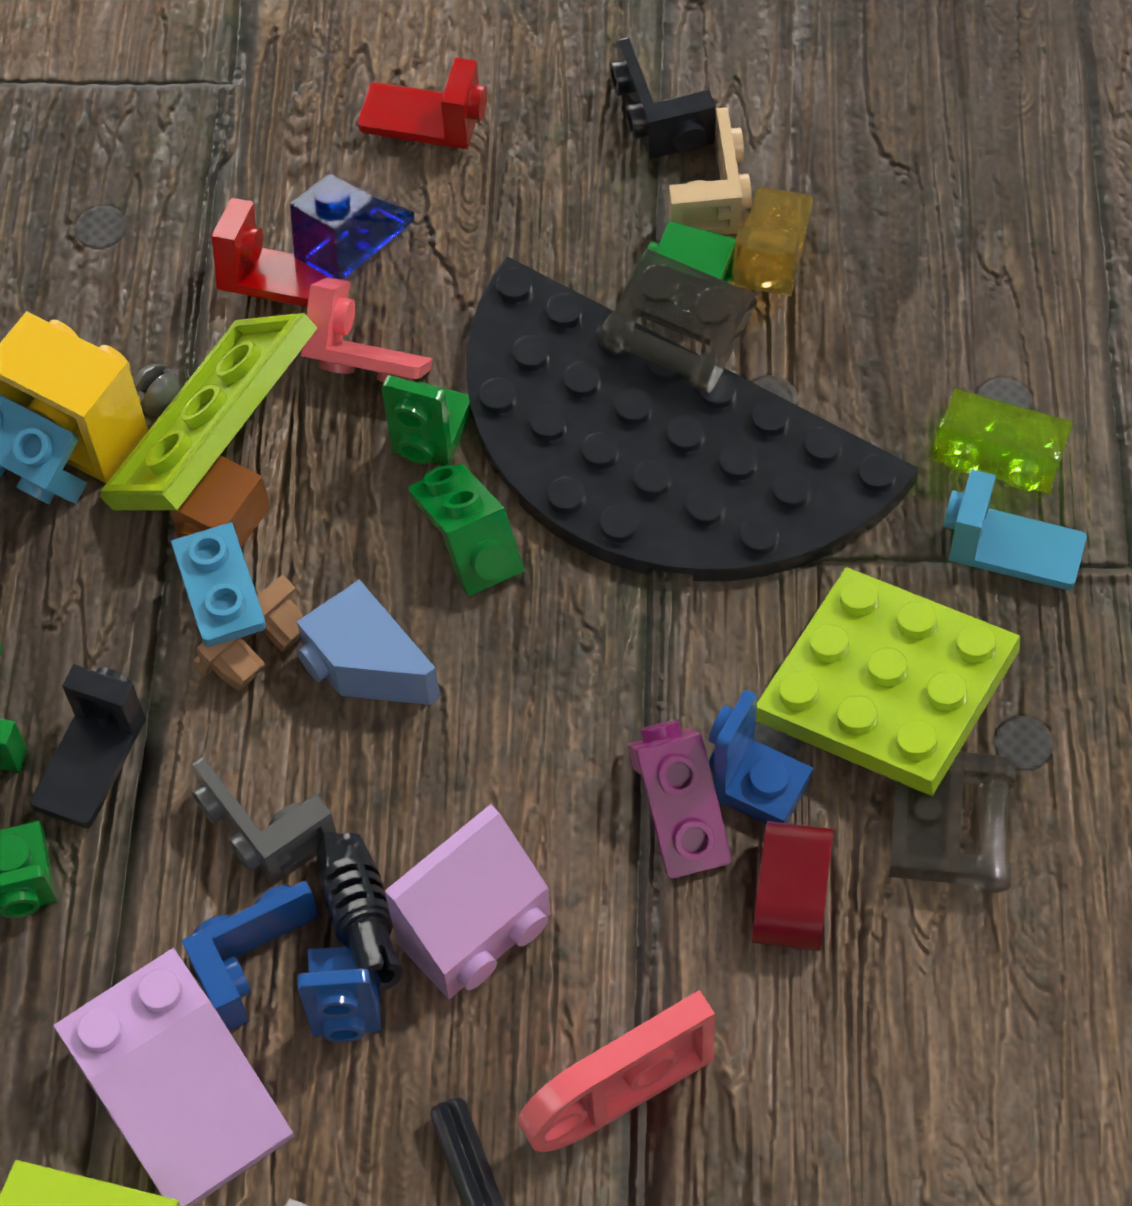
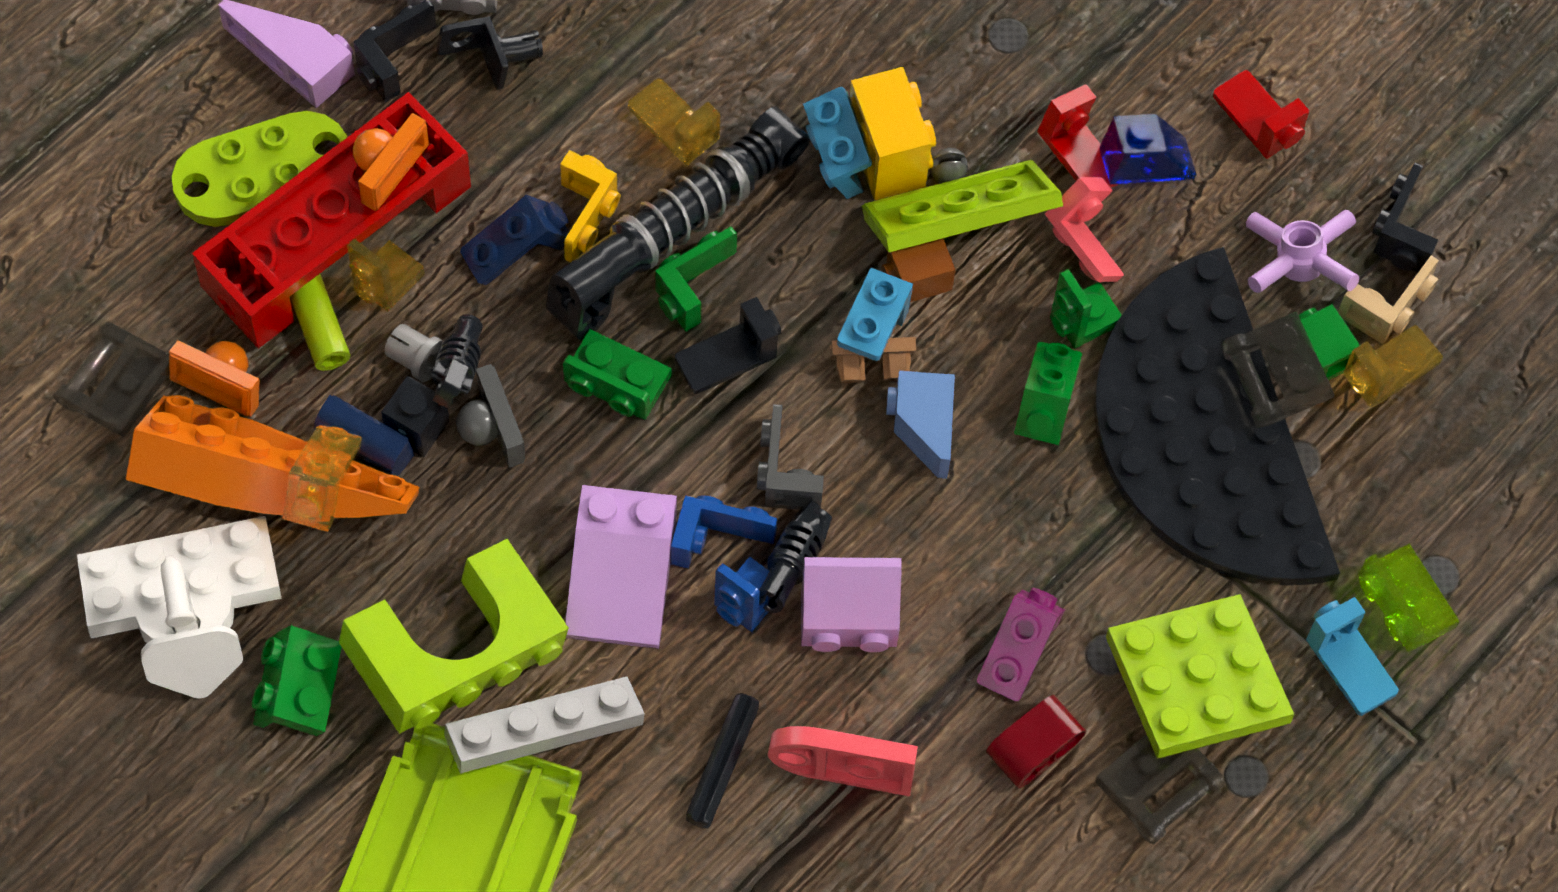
camera: 35 degrees right, 5 degrees up
blue bracket [708,689,813,824] -> none
none -> lavender bar [1246,210,1359,293]

